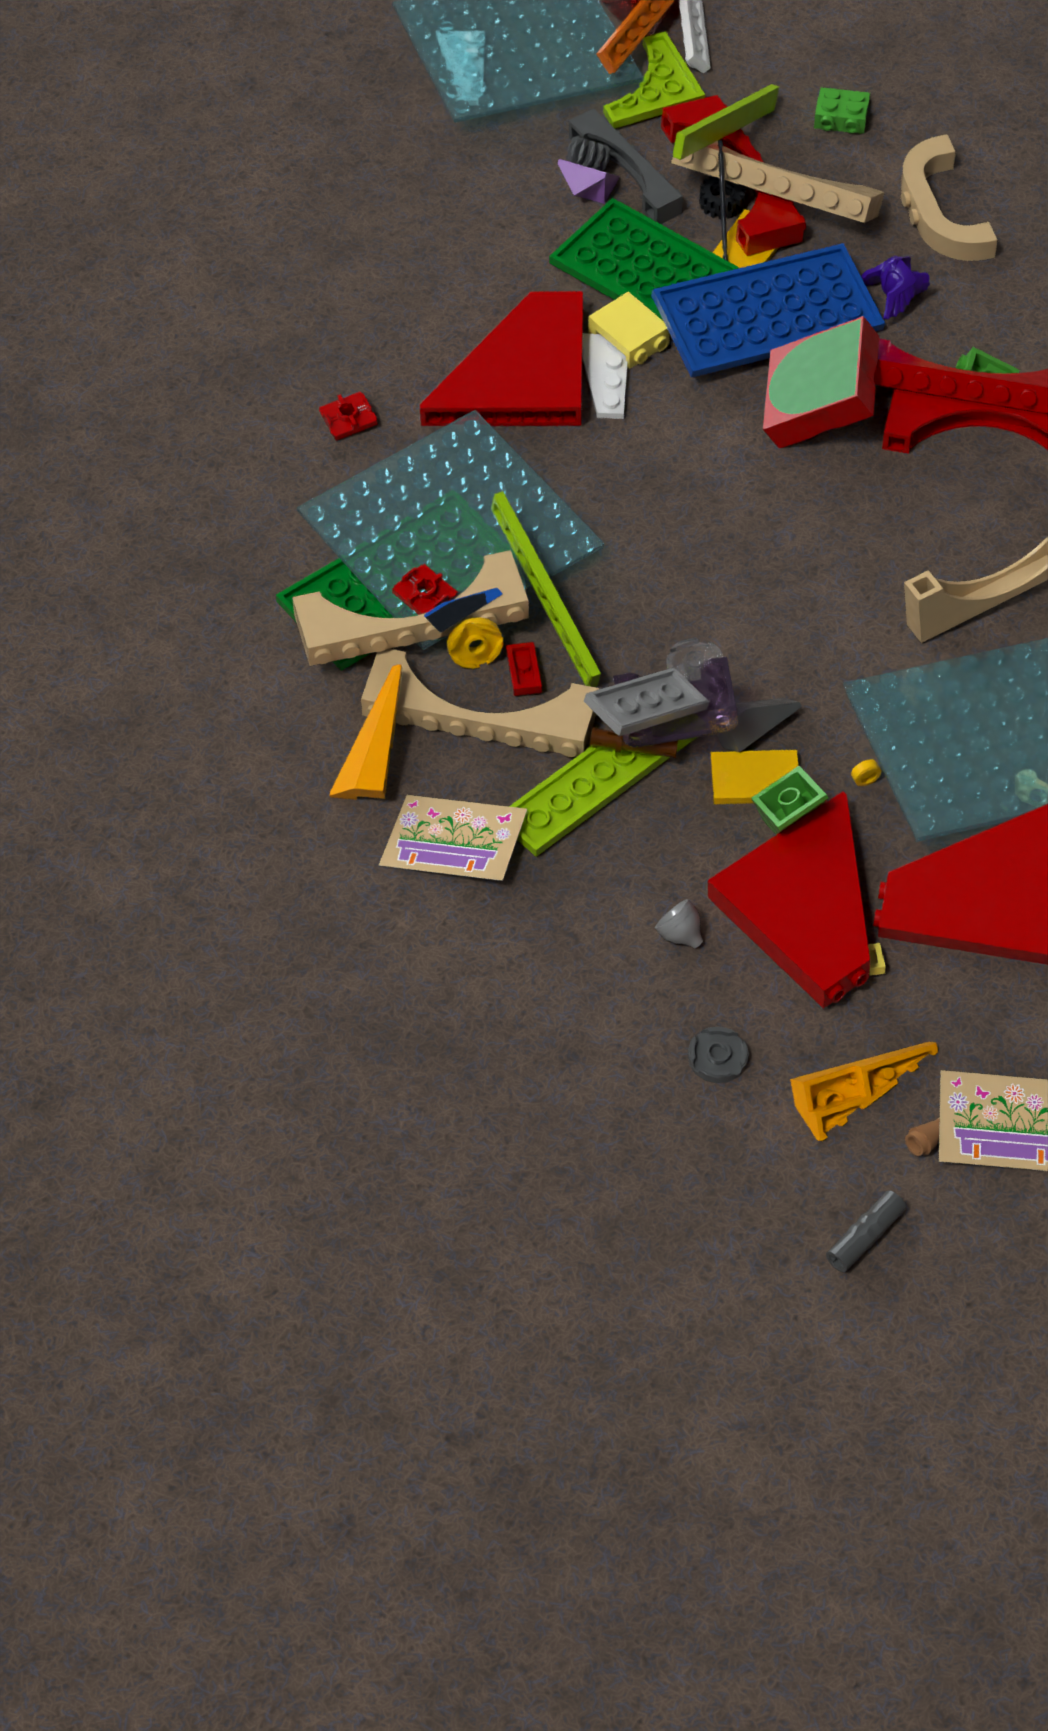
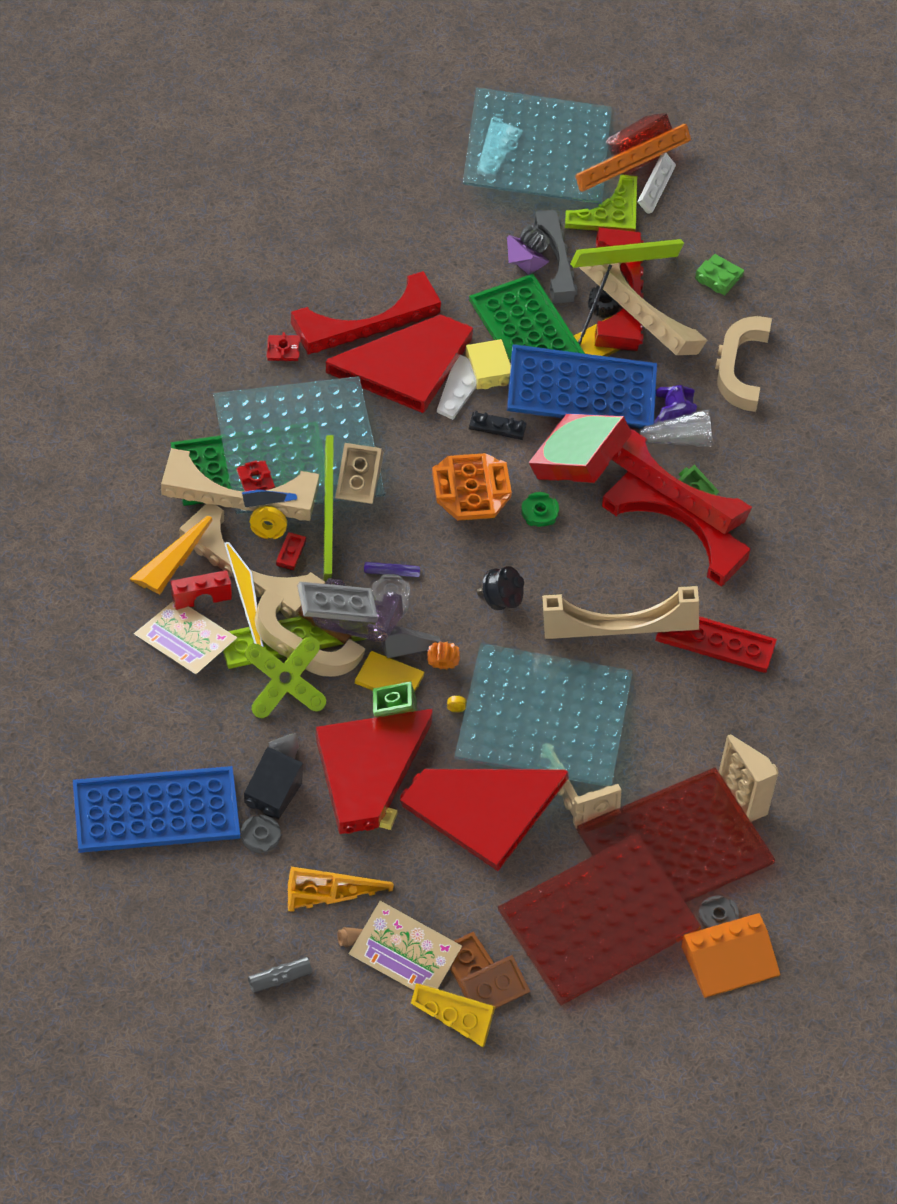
camera: 20 degrees right, 0 degrees up
none -> blue plate [73,766,240,853]
none -> red arch [170,570,232,610]
none -> yellow sticker [224,542,263,647]
none -> black slope [244,747,303,819]
none -> lime piece [245,637,326,718]
none -> tan arch [255,588,365,677]
none -> red arch [291,271,441,355]
none -> tan slope [335,443,384,504]
none -> dark purple axle [364,562,420,577]
none -> orange gear [427,641,460,670]
none -> orange piece [432,453,512,521]
none -> black plate [469,410,527,440]
none -> black wheel [477,566,525,611]
none -> green plate [521,492,559,527]
none -> clear cone [640,410,713,447]

